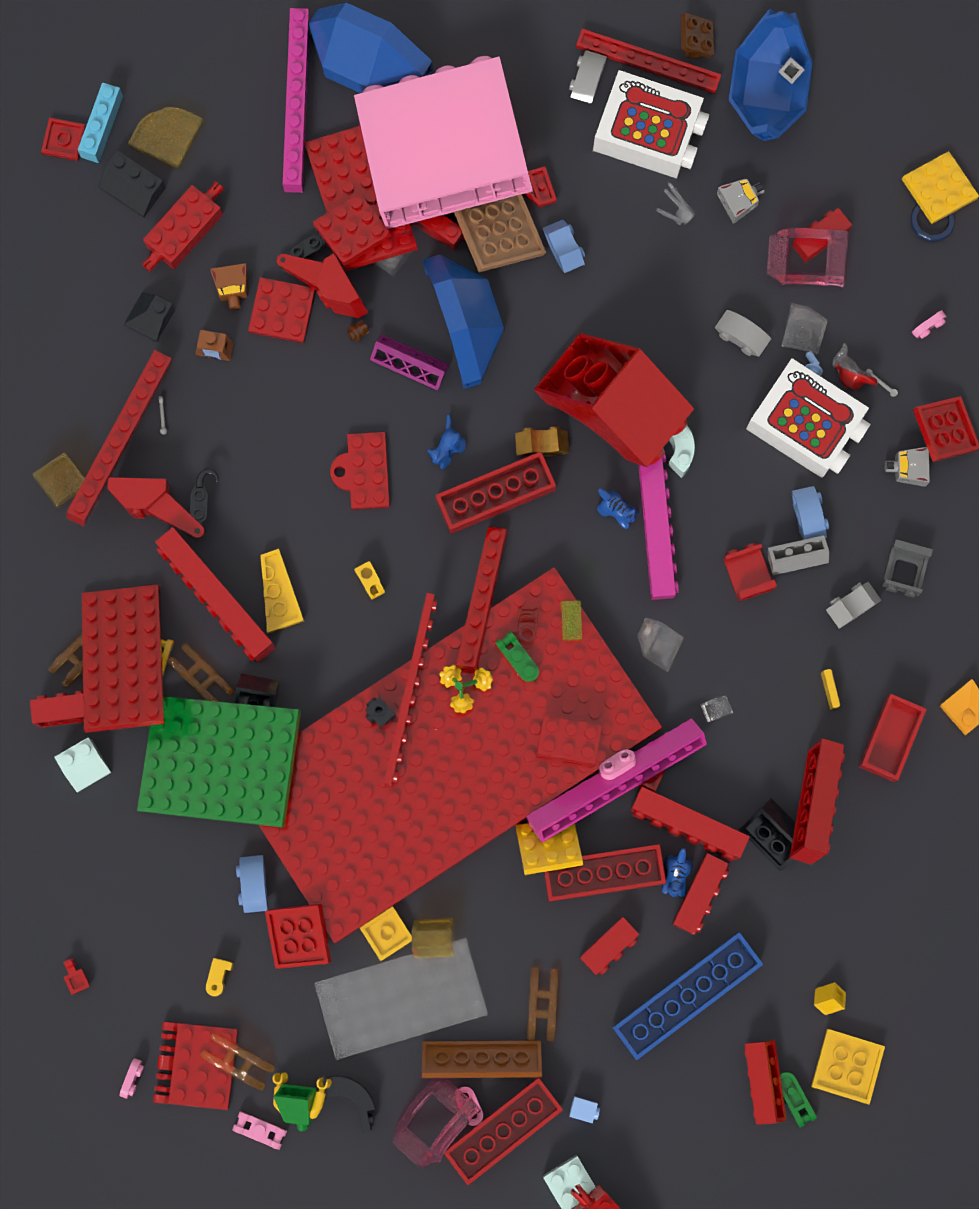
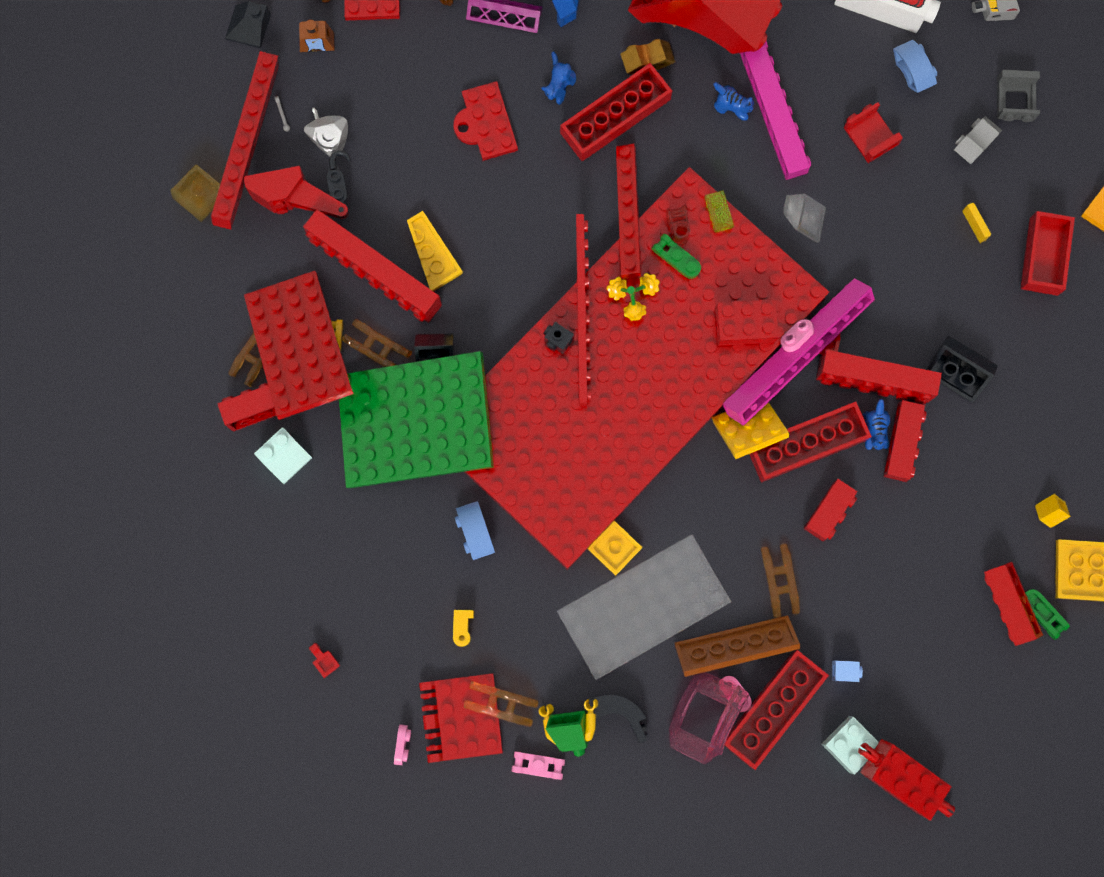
camera: 10 degrees left, 0 degrees up
red plate [265,904,332,969] -> none
yellow leg [354,561,385,600] -> none
clear yellow slope [412,918,454,958] -> none
blue brick [612,932,763,1060] -> none
light aqua brick [668,425,695,478] -> none
clear brick [700,695,733,723] -> none
light grey brick [768,535,829,575] -> none
red brick [790,738,845,865] -> none
none -> light grey hat [304,108,348,159]

